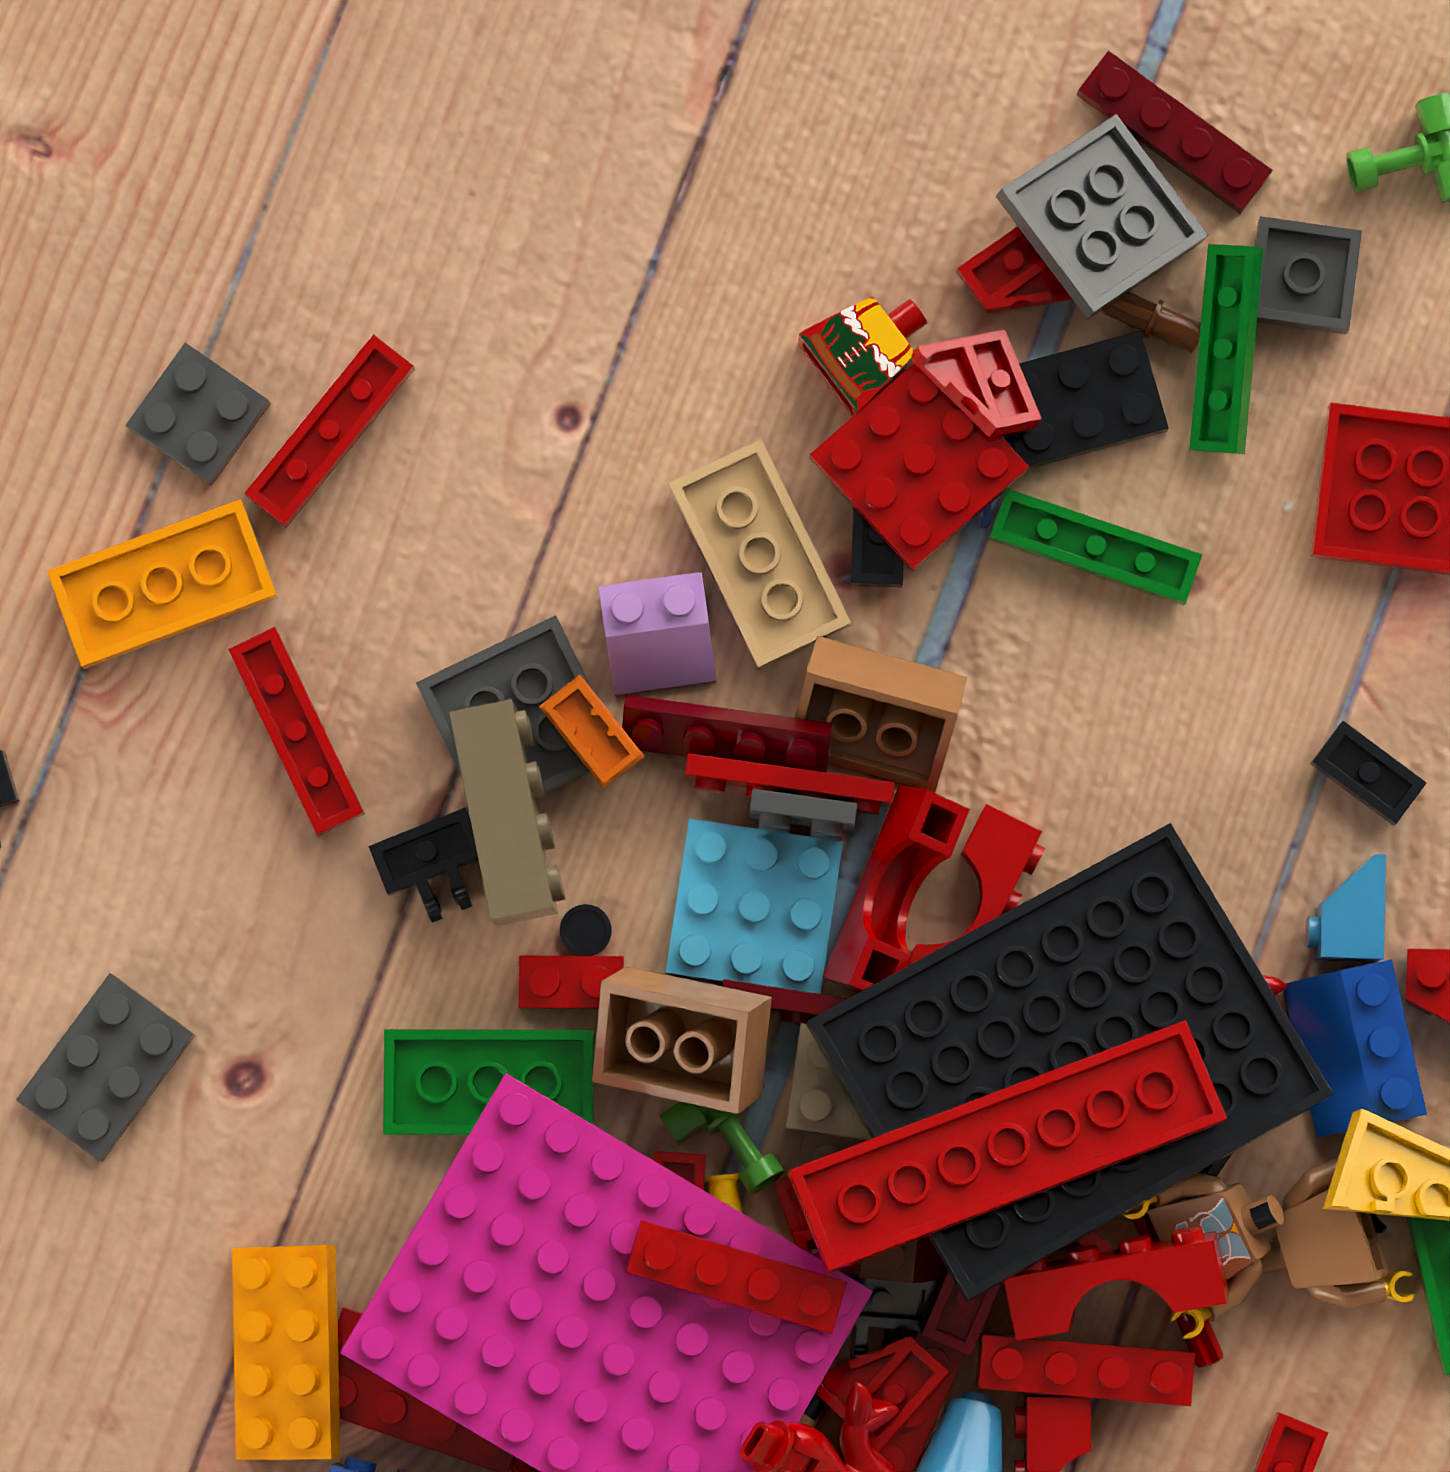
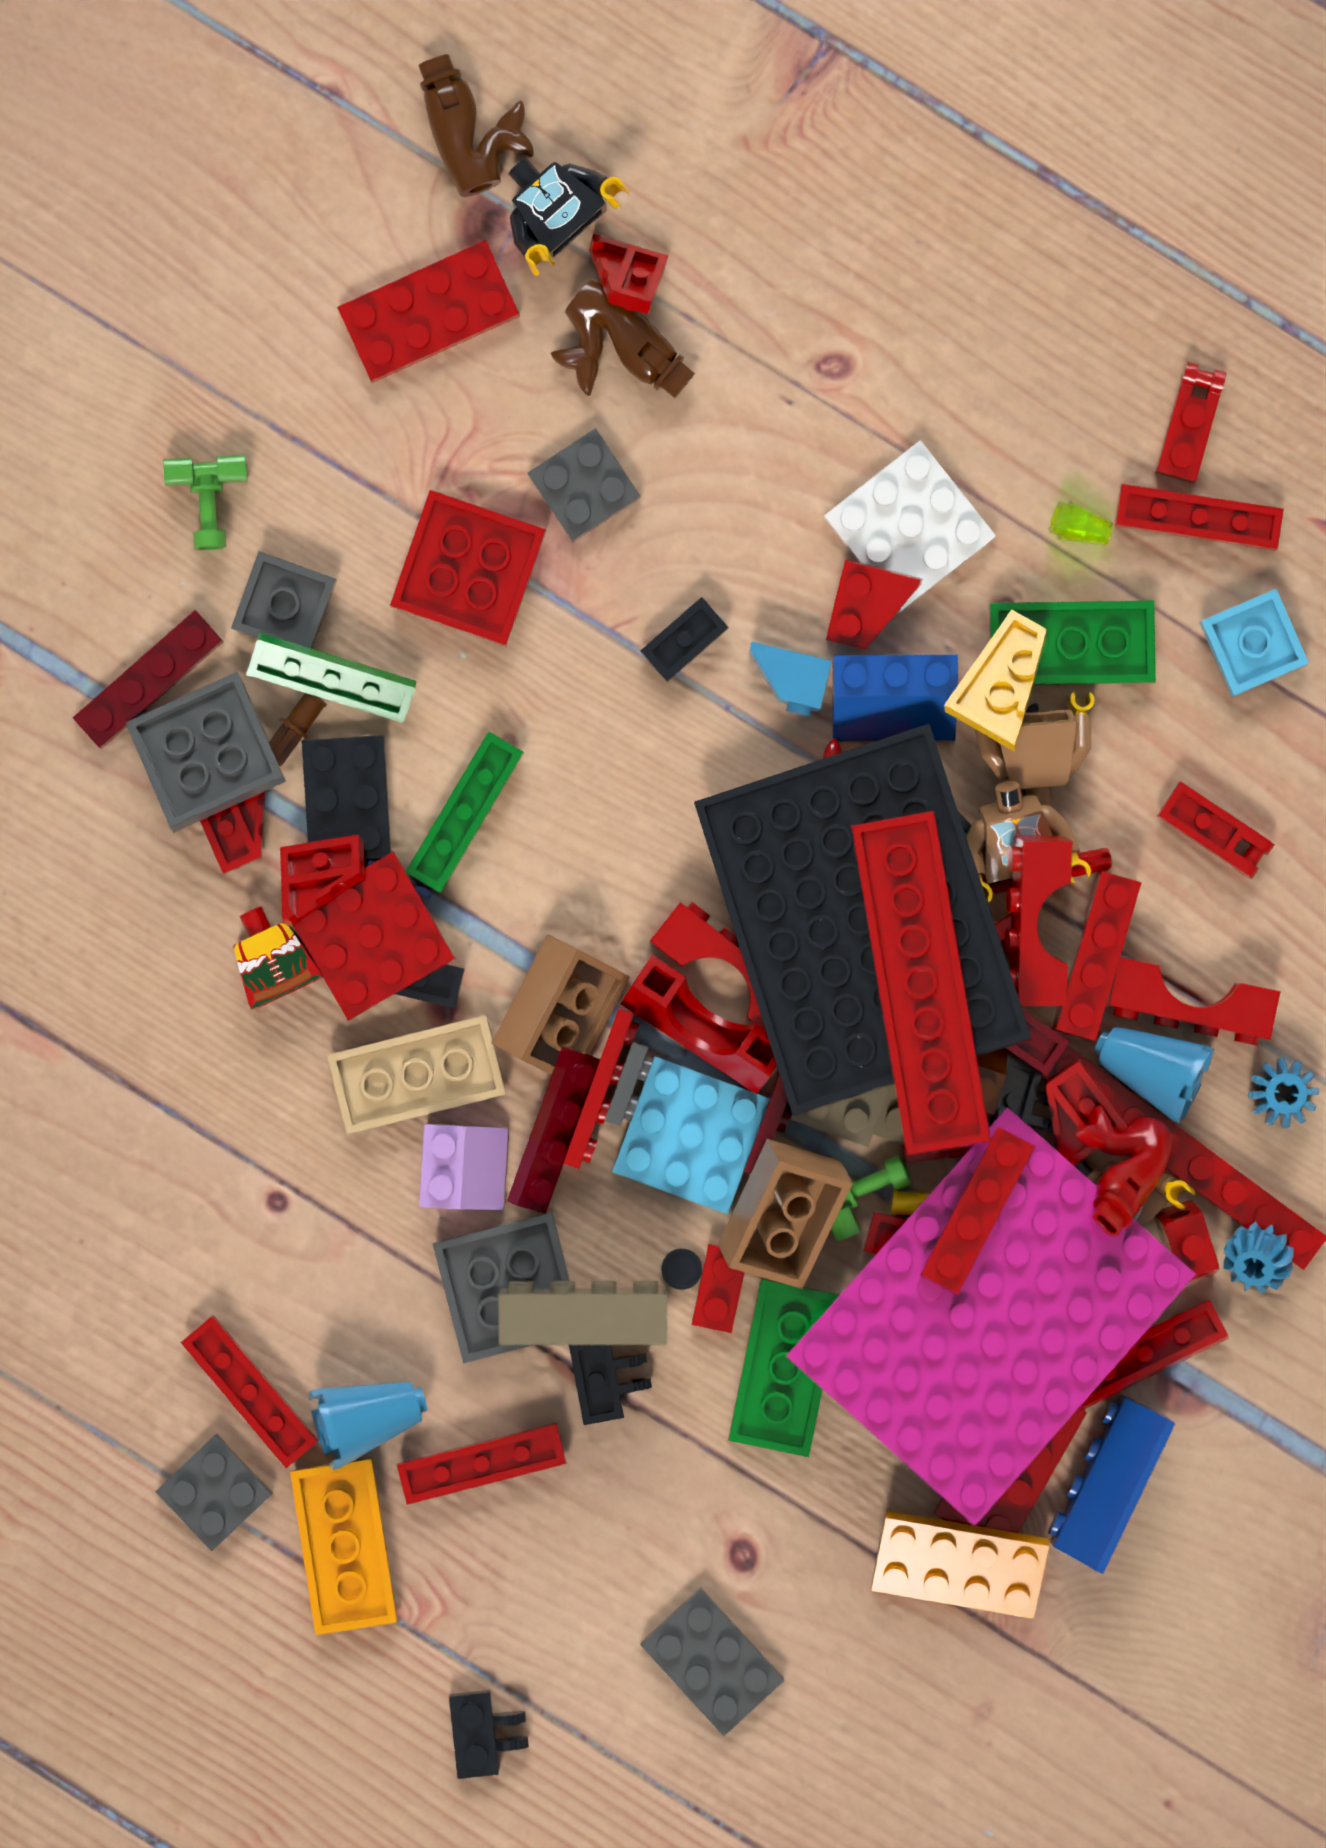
camera: 80 degrees left, 5 degrees up
orange plate [539,675,645,790] -> none
none -> dark azure cone [309,1382,427,1470]

